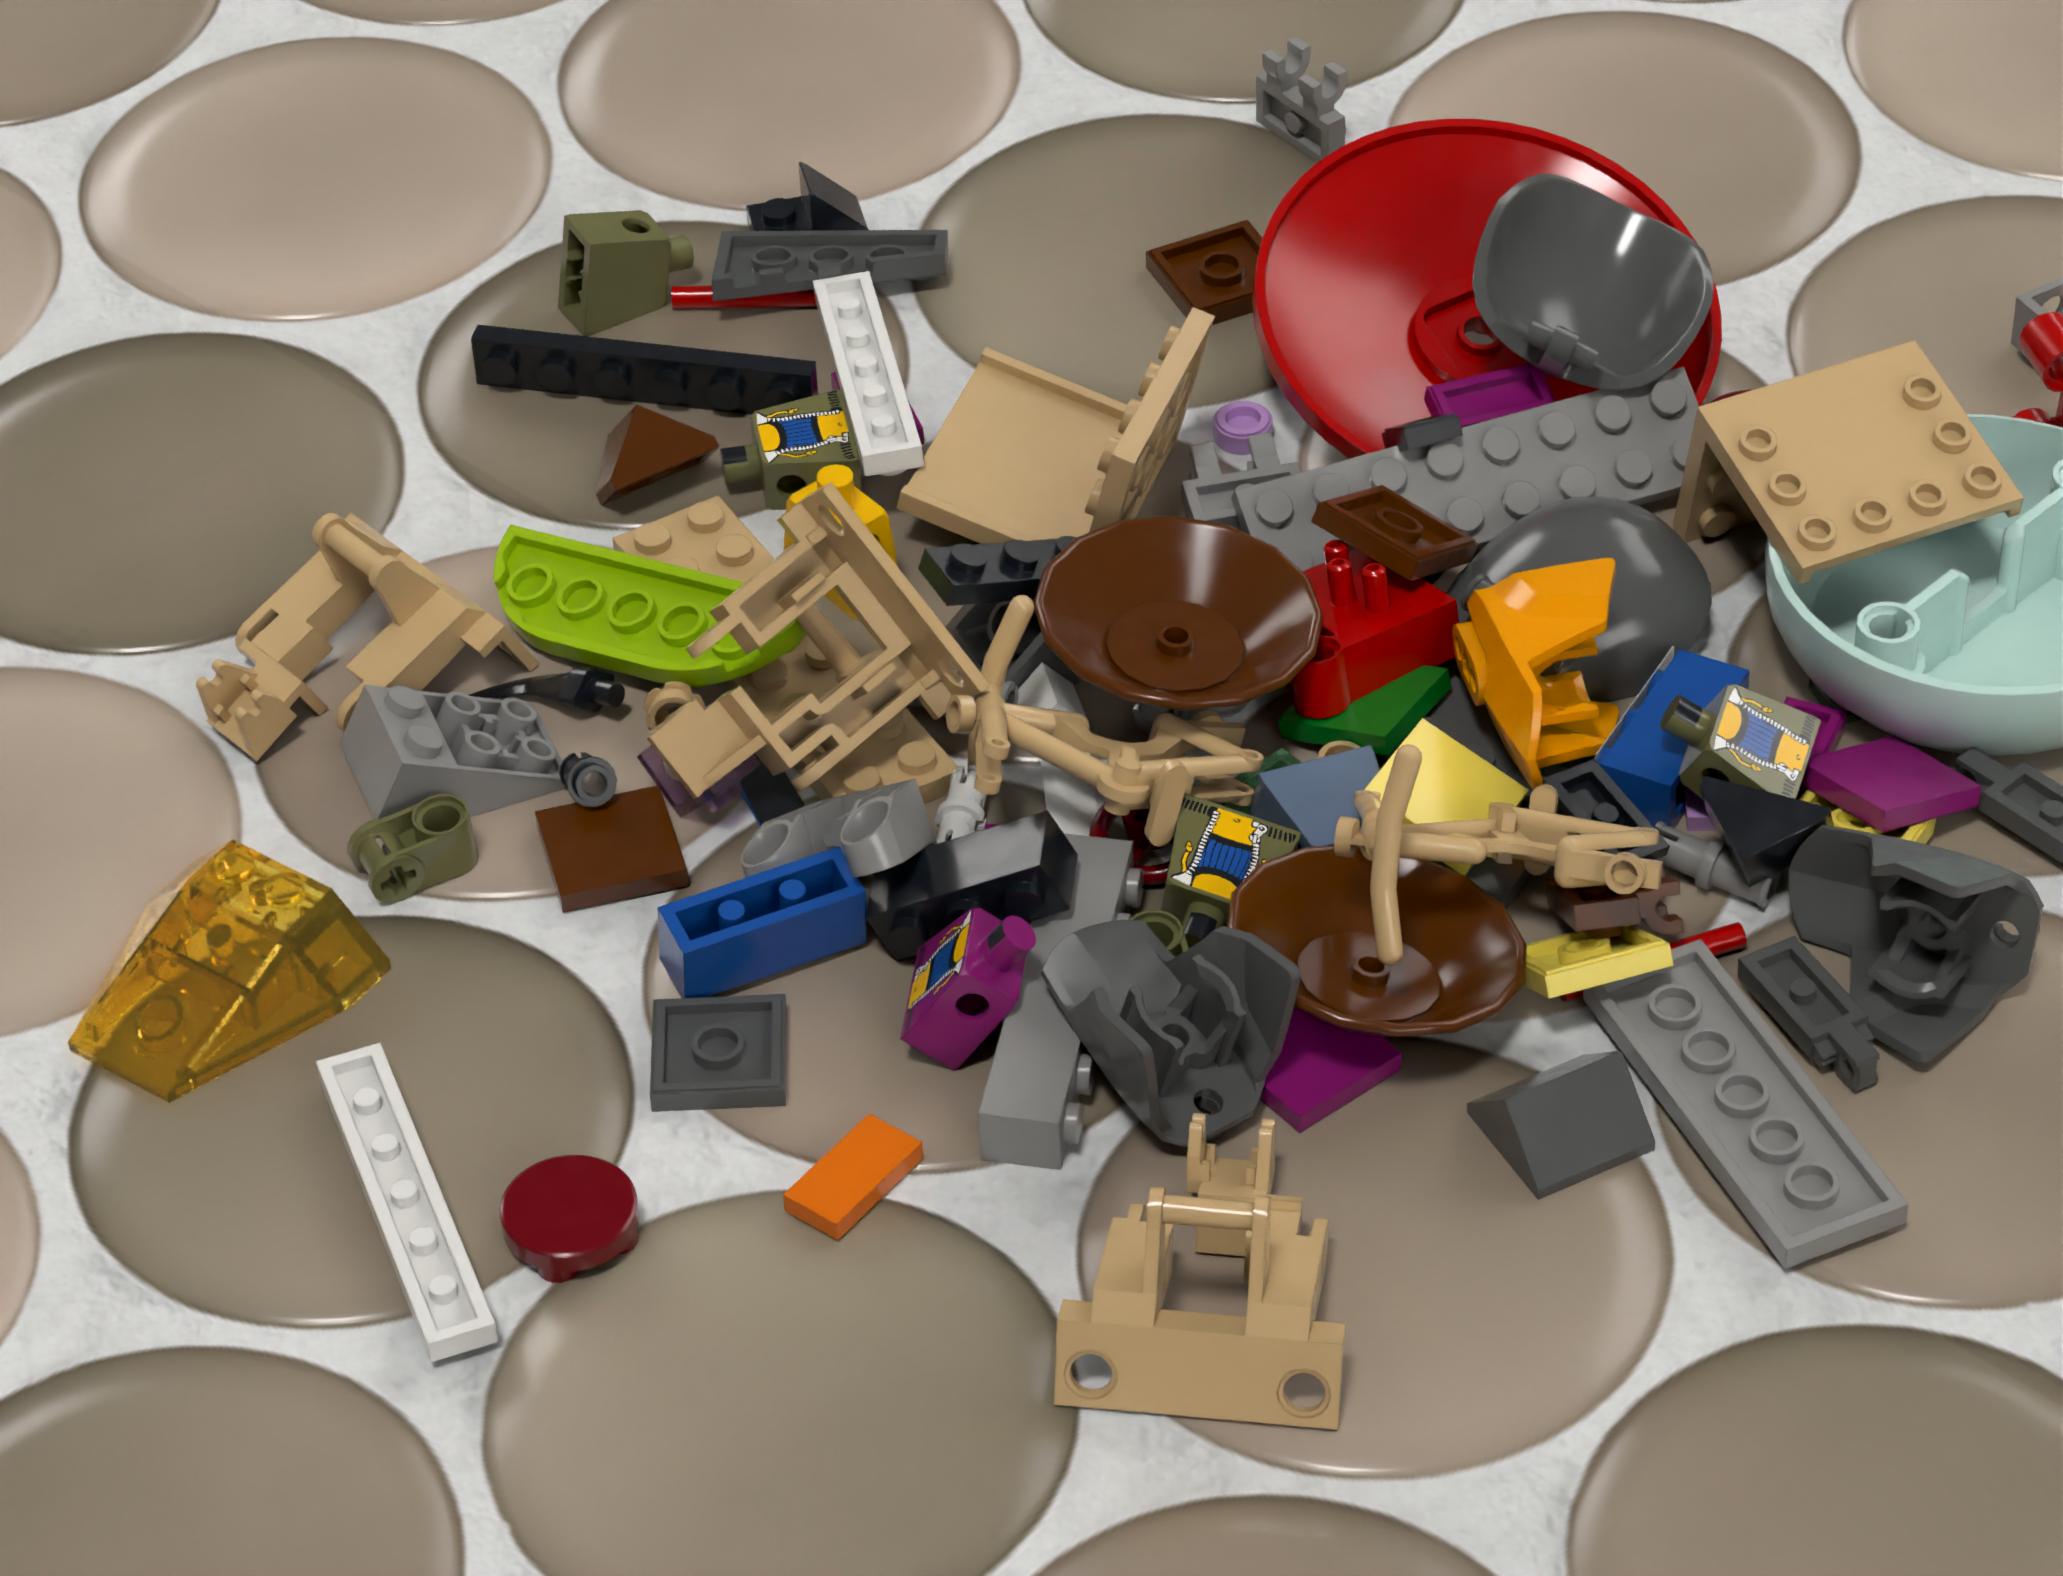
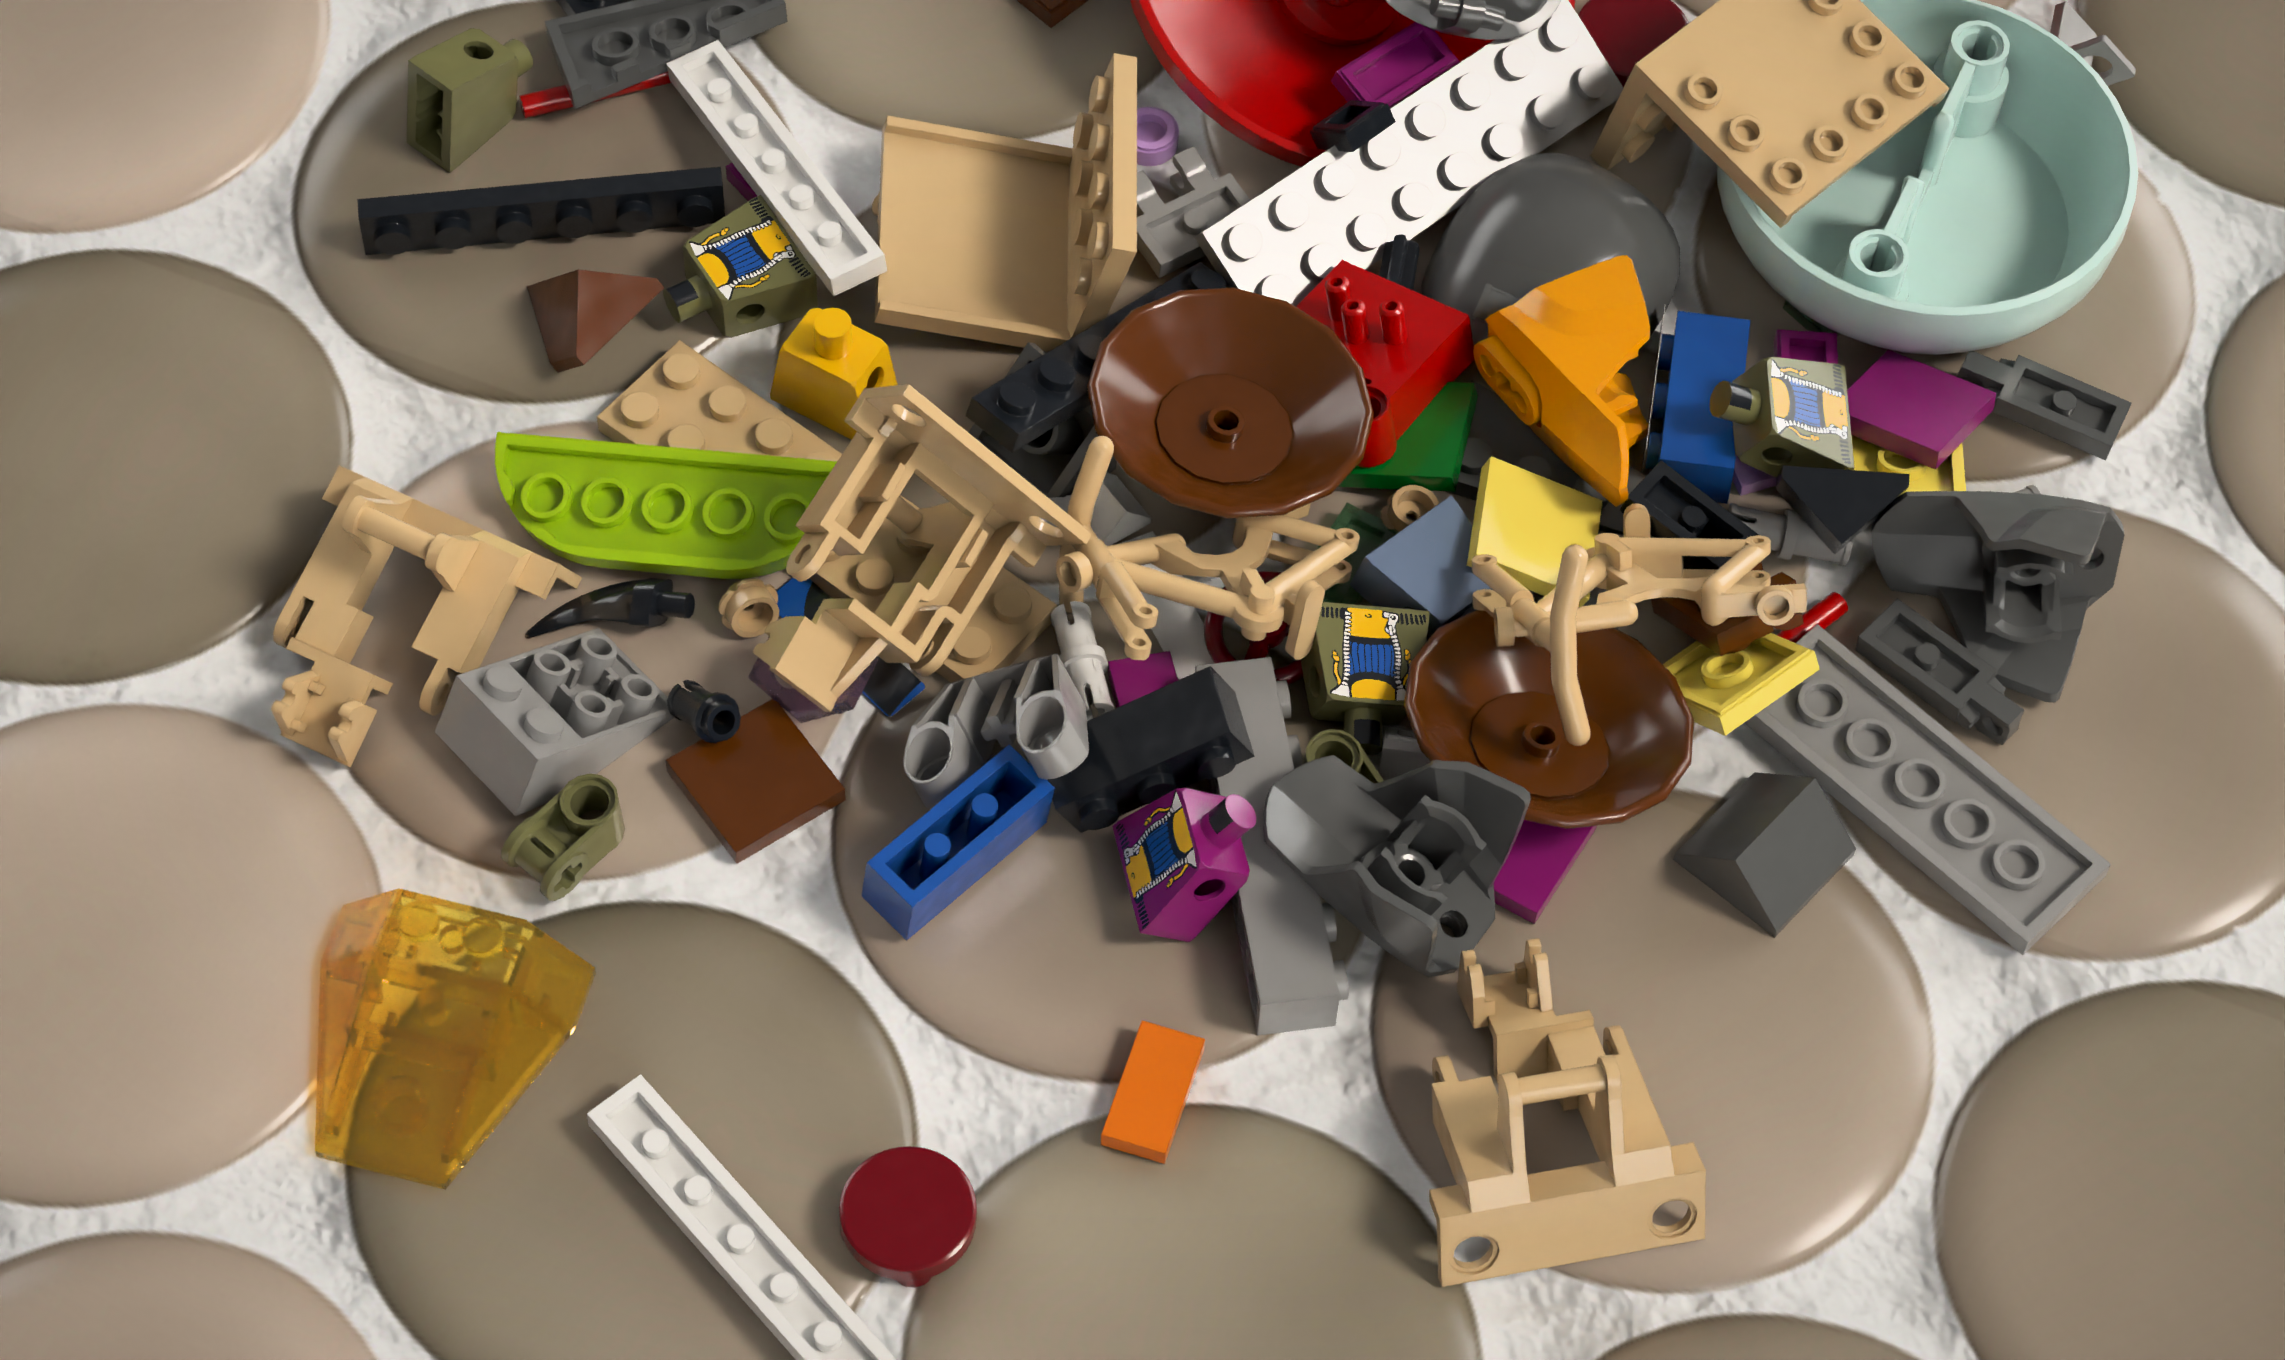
camera: 25 degrees left, 15 degrees up
dark grey tile [650,994,787,1112] -> none
reddish brown tile [1311,485,1479,581] -> none

